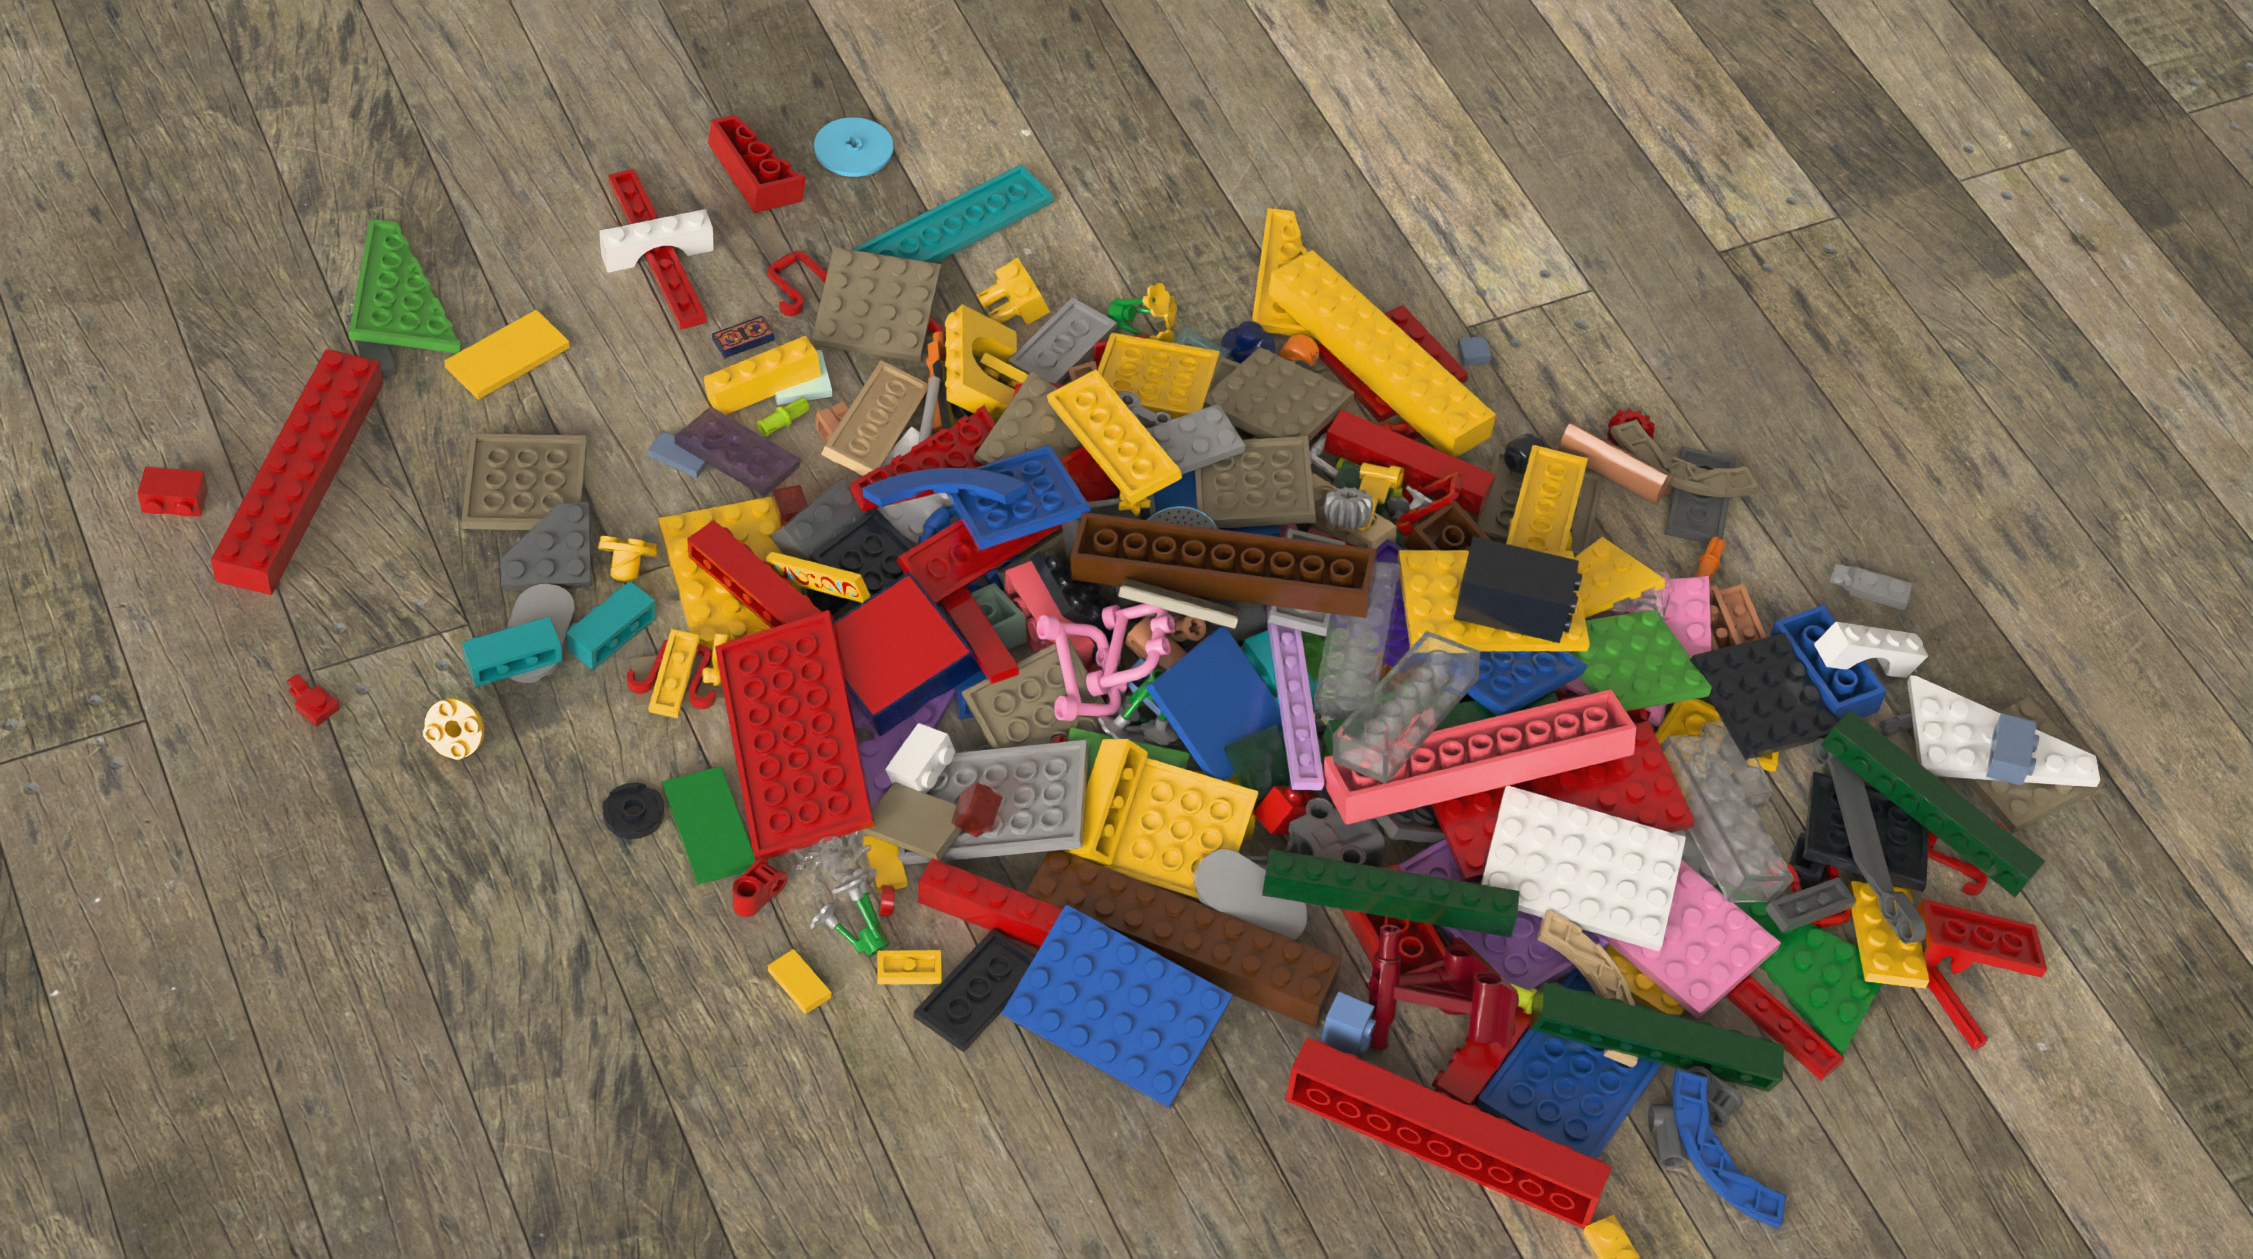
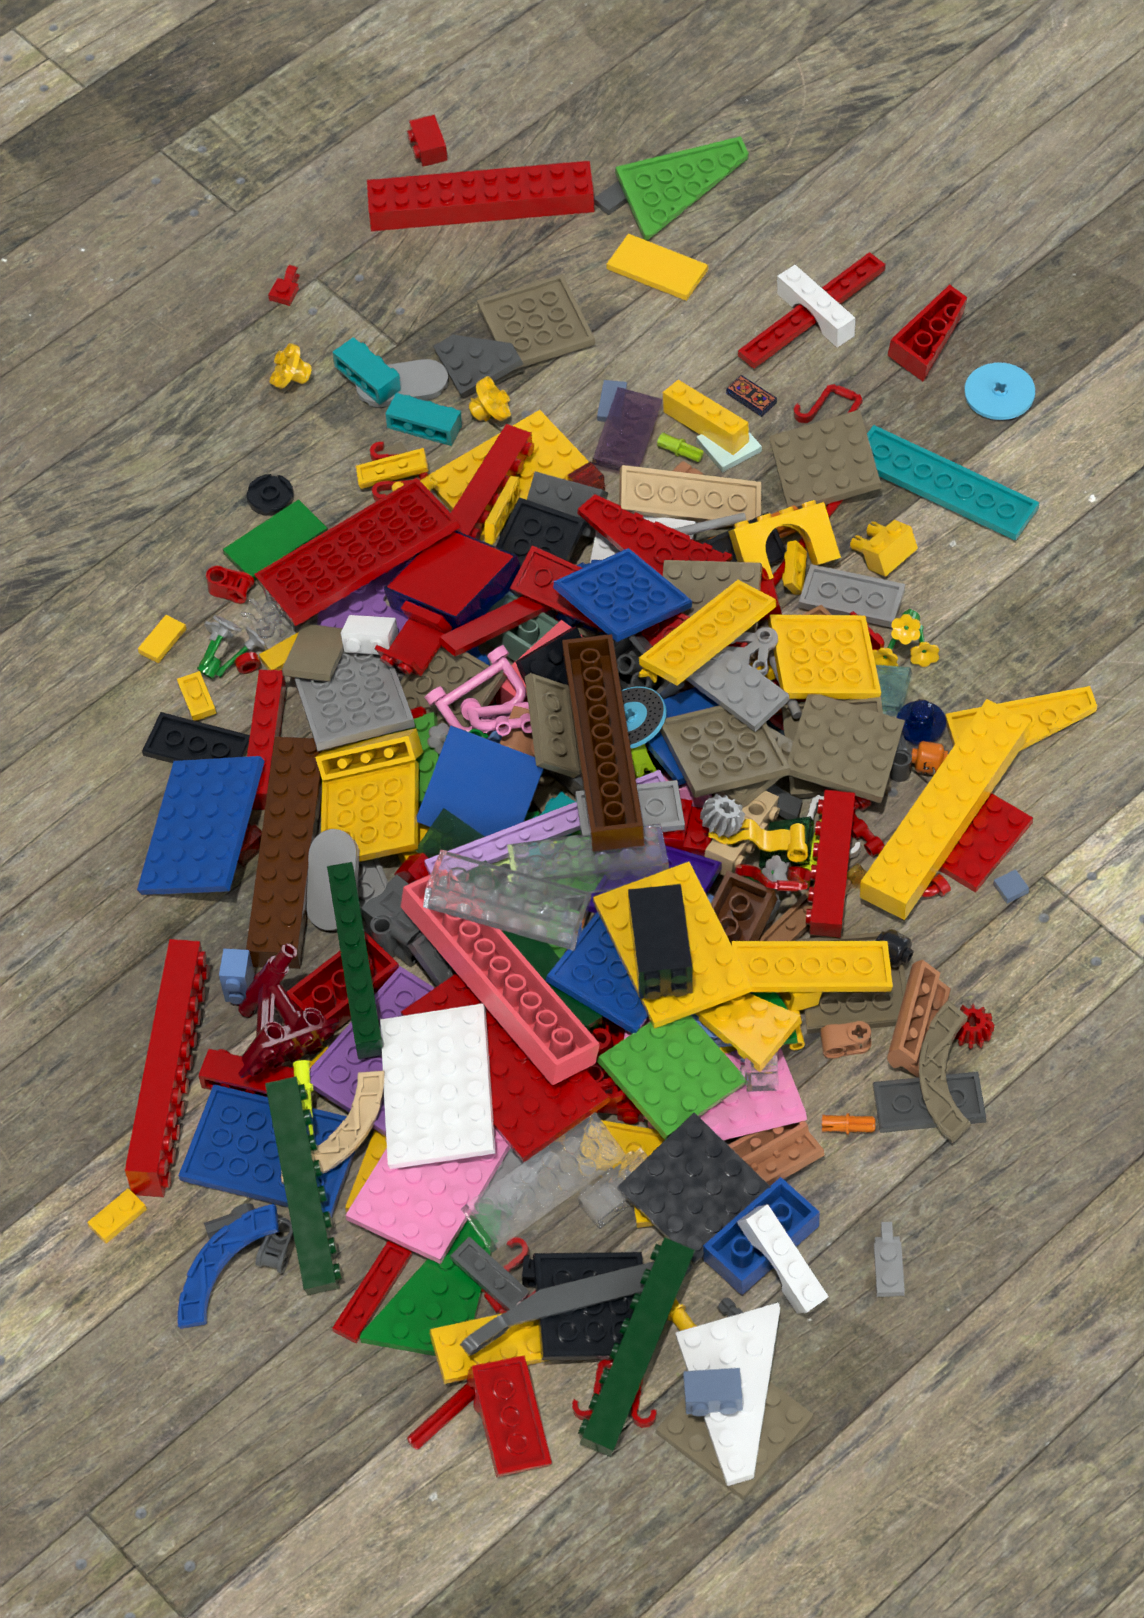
camera: 80 degrees right, 5 degrees up
blue tile [862,468,1028,507] -> none
clear red brick [951,782,1003,838] -> none
none -> red panel [374,601,452,676]
none -> nougat piece [820,1021,871,1059]

